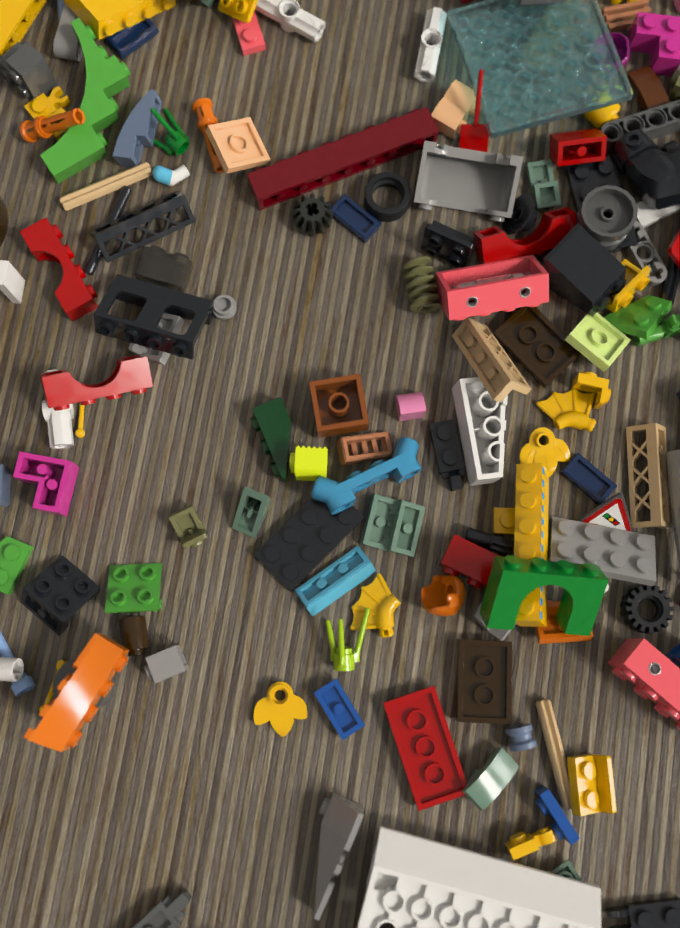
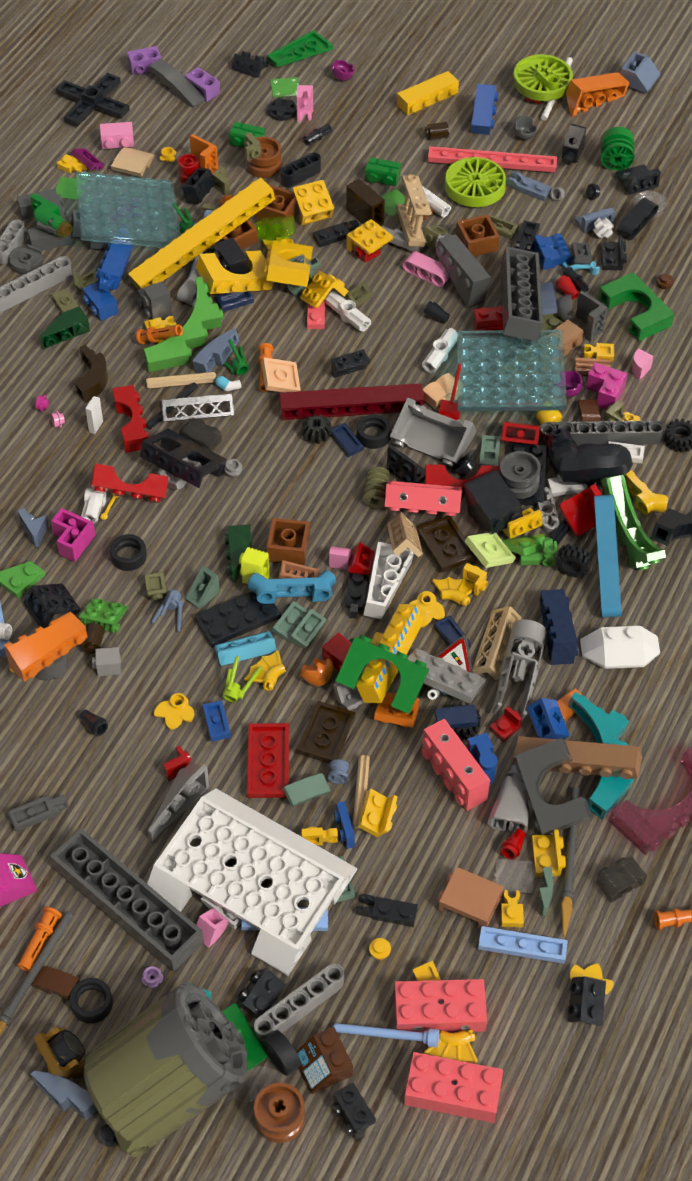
camera: 20 degrees right, 25 degrees down
none -> black cone [79,710,108,736]
none -> black tyre [110,534,147,571]
none -> sand blue plant [151,590,184,632]
none -> red bracket [163,746,191,781]
none -> black bracket [331,349,370,378]
none -> red slope [347,542,375,575]
none -> dark blue tile [435,704,478,728]

